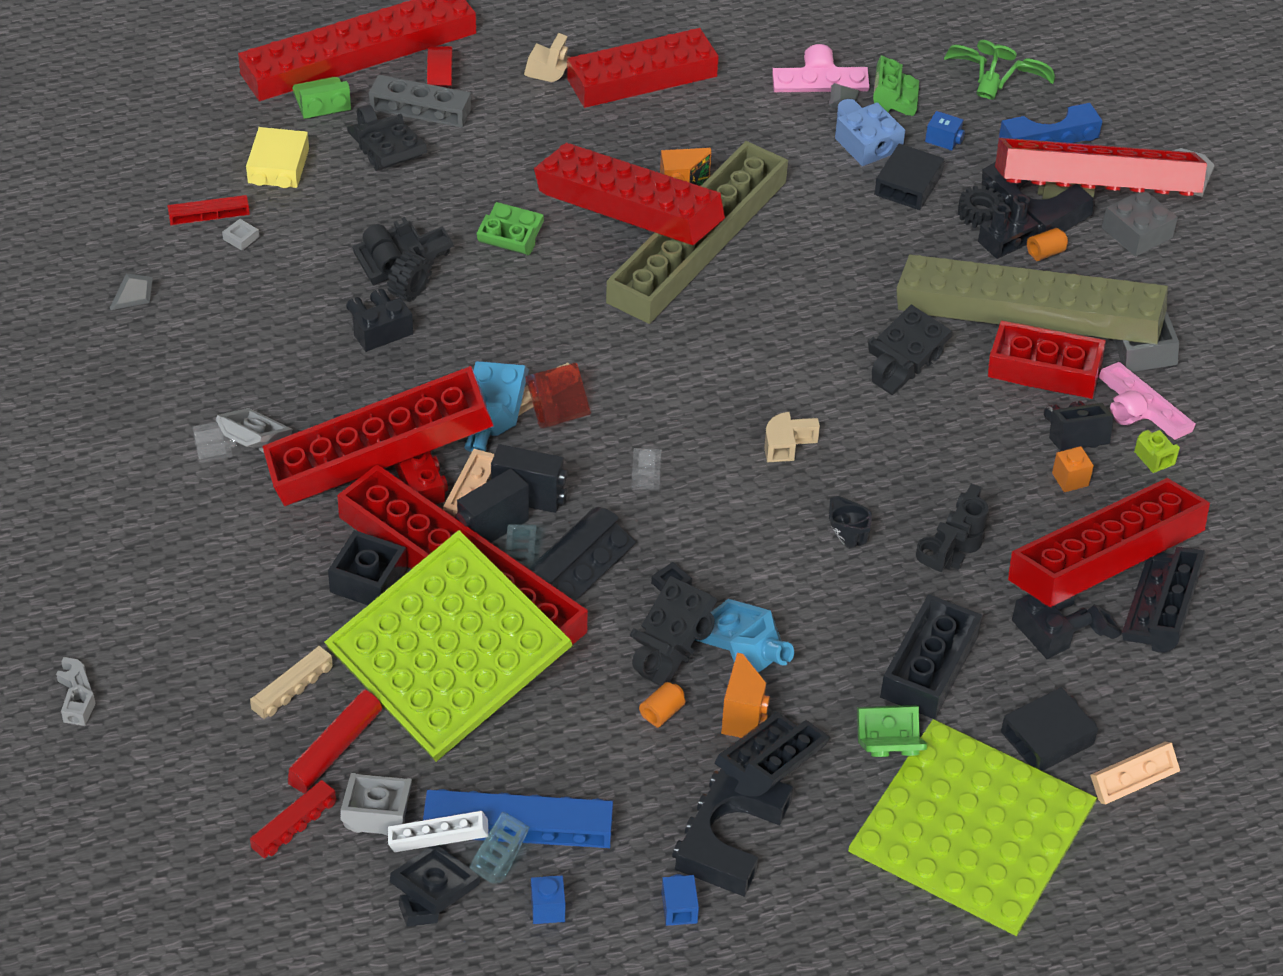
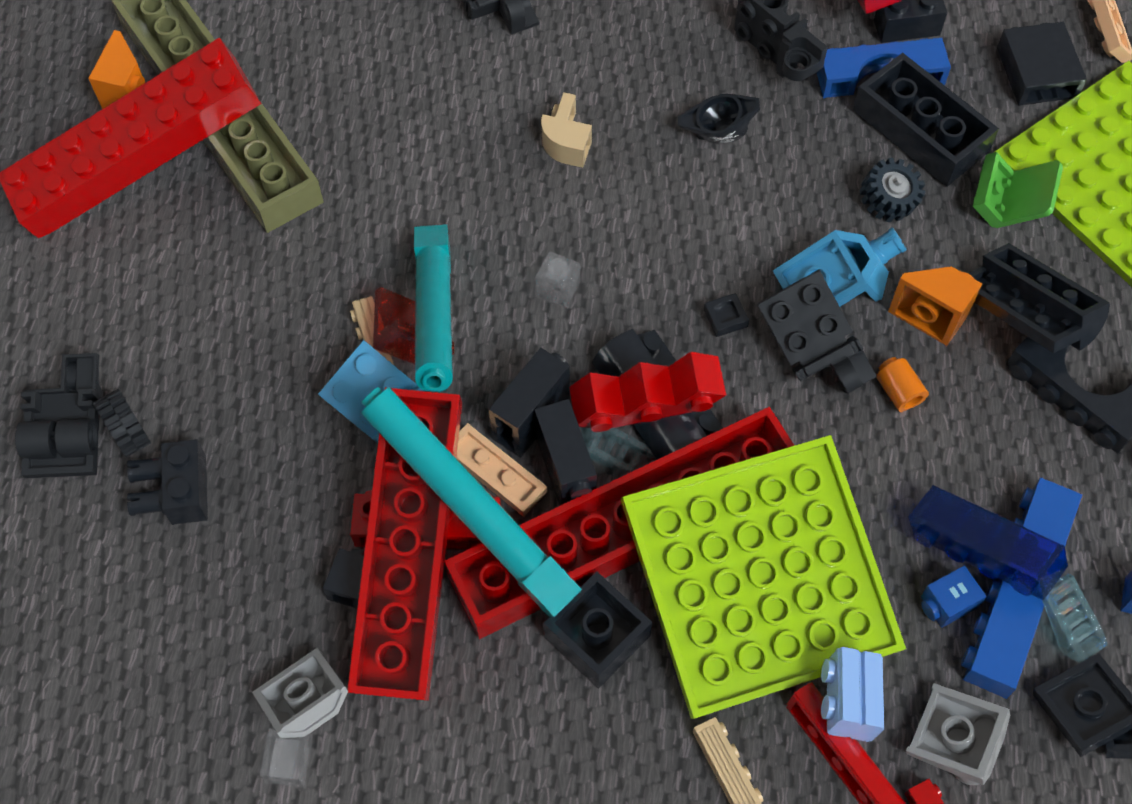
camera: 65 degrees left, 15 degrees up
white piece [388,811,488,852] -> none
bright green brick [477,202,544,255] -> none
none -> teal brick [361,387,582,617]
none -> teal brick [414,224,453,392]
none -> red brick [569,352,726,432]
none -> blue arch [817,38,951,98]
none -> light blue brick [821,647,884,742]
none -> black wheel [860,158,925,222]
none -> clear blue brick [908,485,1068,601]
none -> blue brick [921,565,987,628]

